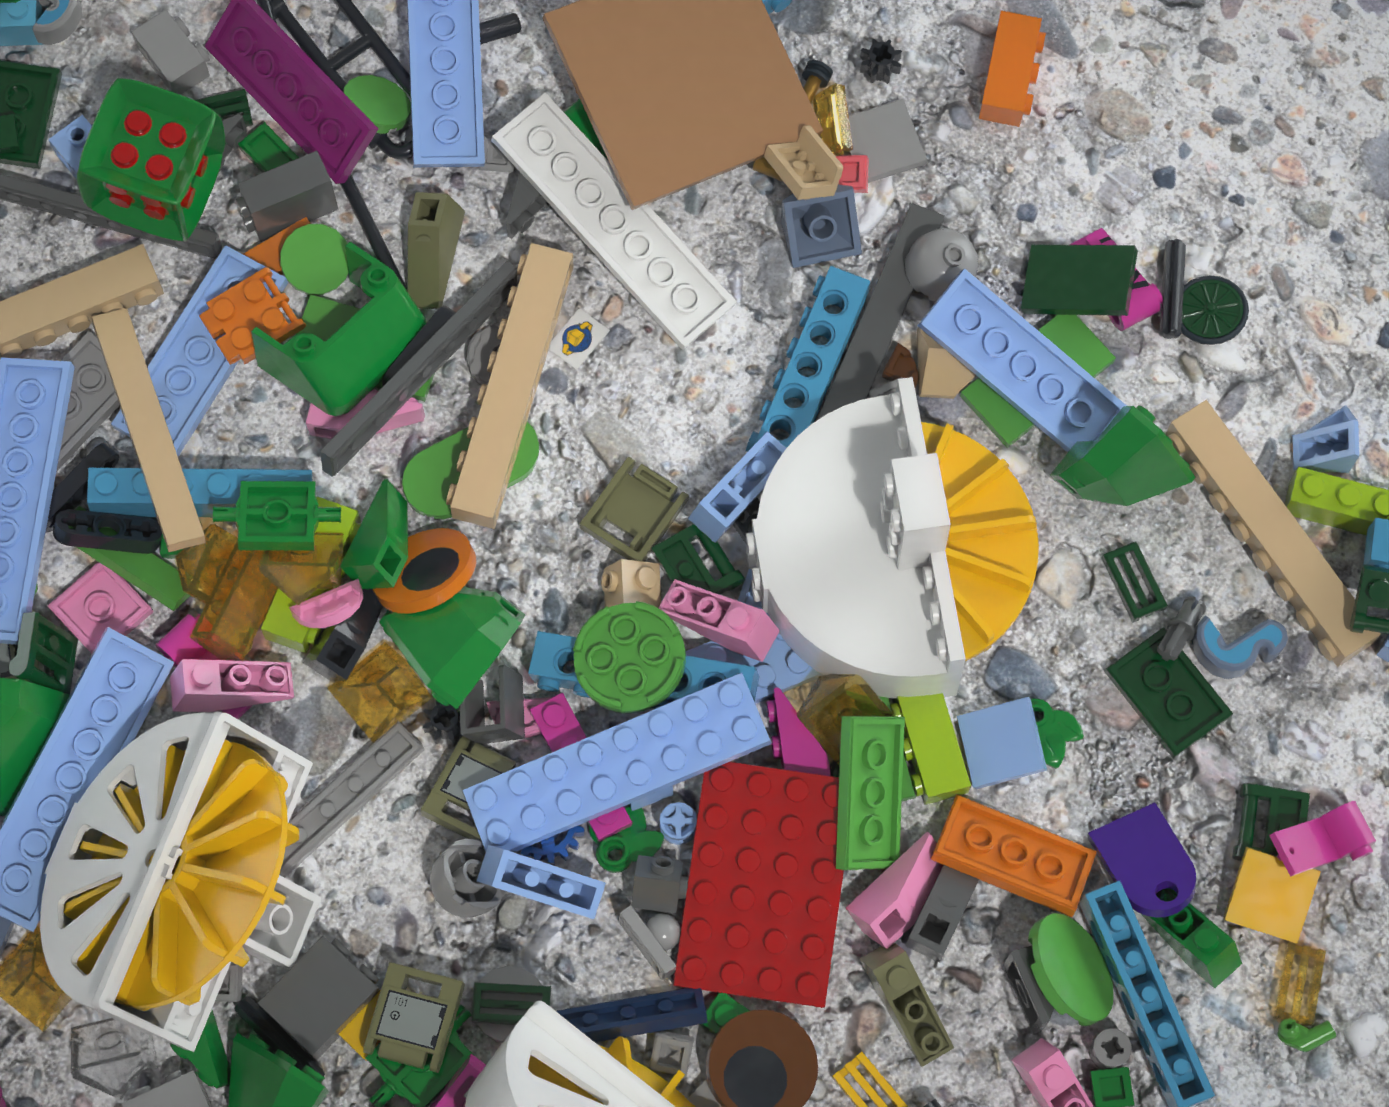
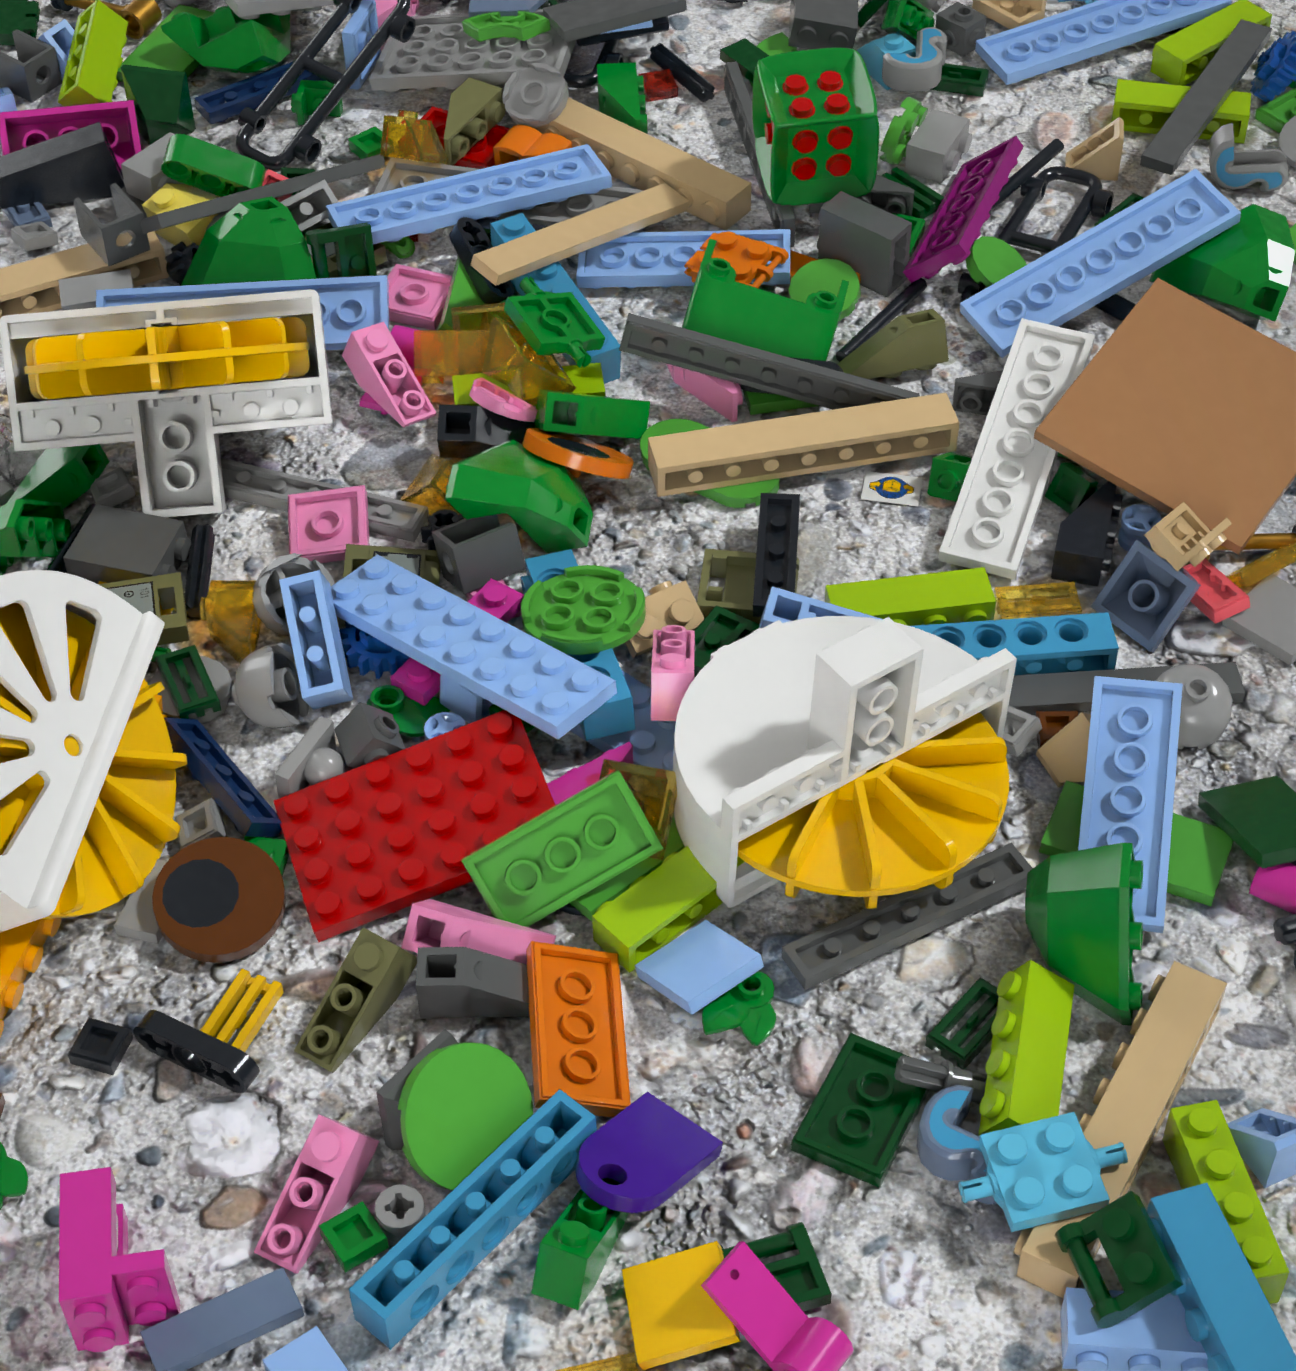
camera: 65 degrees right, 25 degrees down
none -> black axle [184,524,215,618]
none -> clear yellow slope [200,580,262,663]
none -> light grey cylinder [232,643,309,729]
none -> bright pink tile [288,485,370,563]
none -> black plate [753,493,800,617]
none -> dark grey plate [782,842,1033,990]
none -> lime brick [825,567,996,626]
none -> bright green plate [880,96,928,165]
none -> green bracket [927,452,972,502]
none -> medium azure plate [958,1112,1128,1232]
none -> lime brick [978,959,1075,1136]
none -> clear yellow tile [994,582,1082,620]
none -> dark green tile [1045,463,1099,514]
none -> black slope [1051,481,1123,587]
none -> light blue wheel [1118,504,1162,551]

